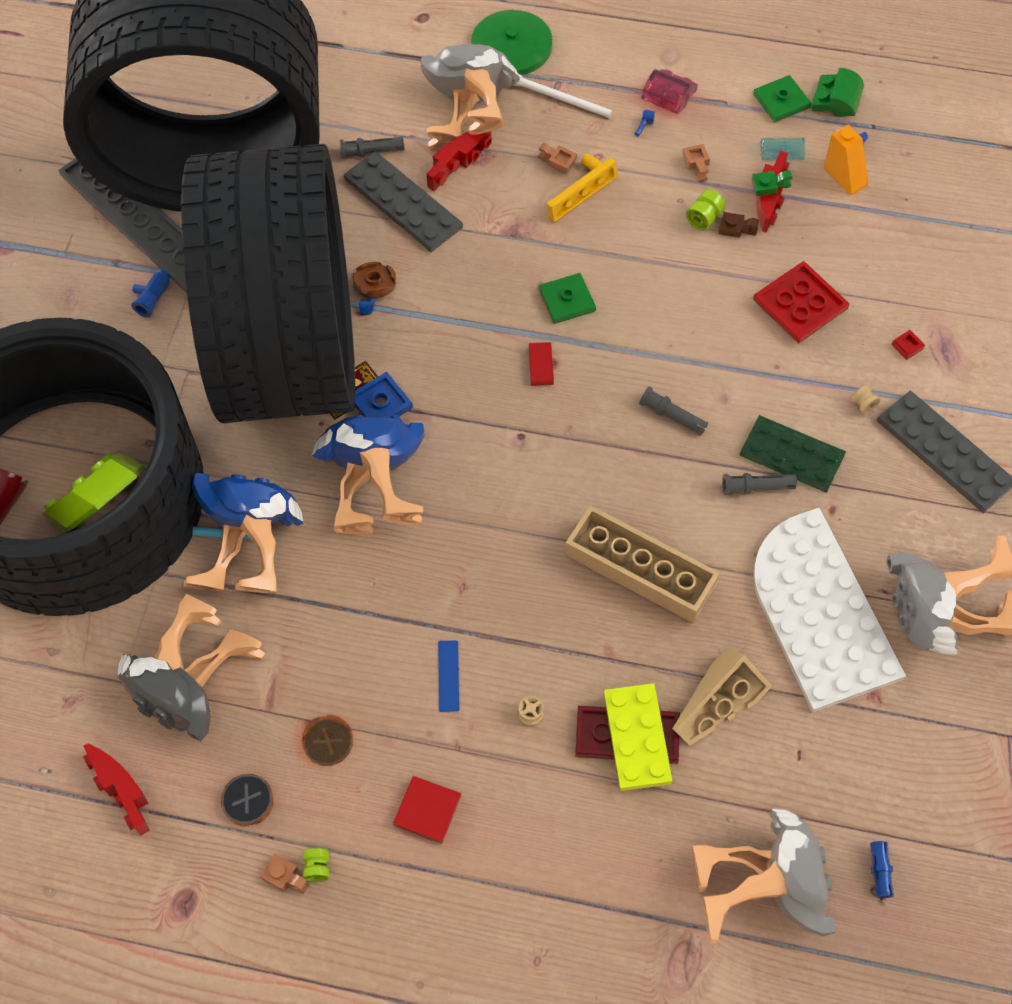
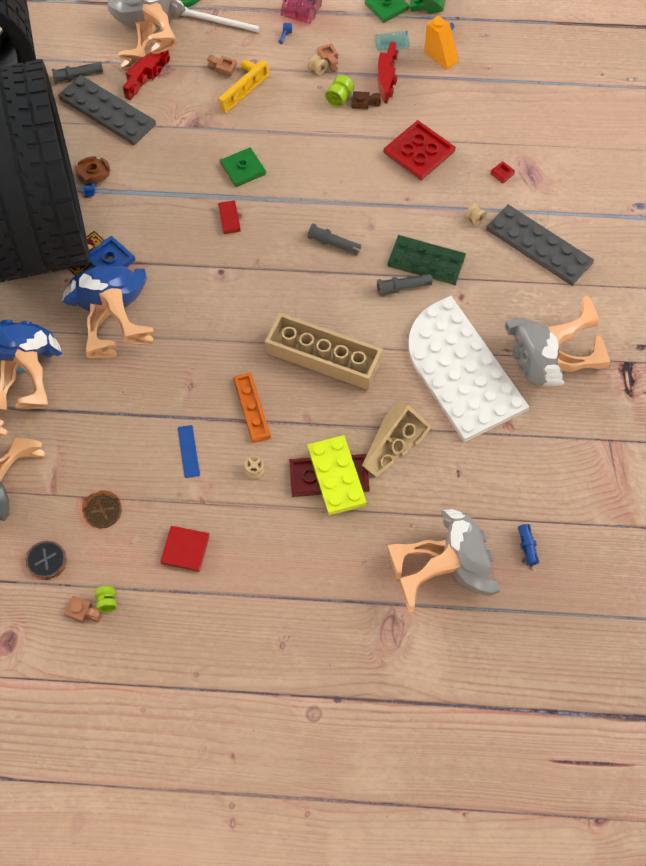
camera: 10 degrees left, 0 degrees up
green plate [752,171,792,196] -> none
none -> orange tile [233,372,271,443]
none -> tan wheel [308,54,328,76]

